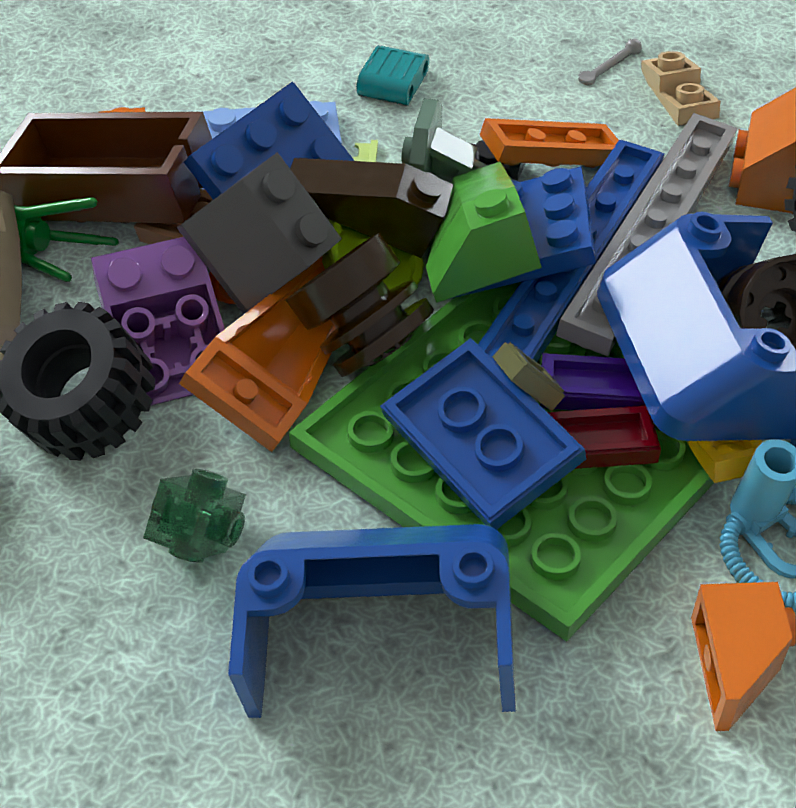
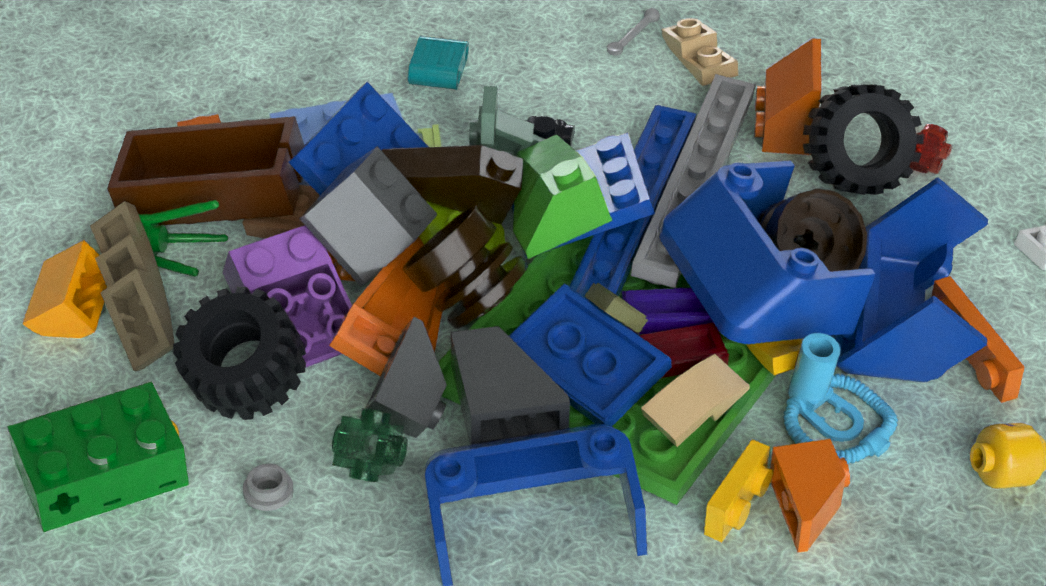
camera: 10 degrees left, 5 degrees down
orange plate [479,118,619,168] -> none
none -> light grey plate [243,464,294,511]
none -> dark grey slope [363,317,447,438]
none -> dark grey slope [451,326,570,445]
none -> tan slope [641,354,750,447]
none -> yellow plate [704,439,773,542]

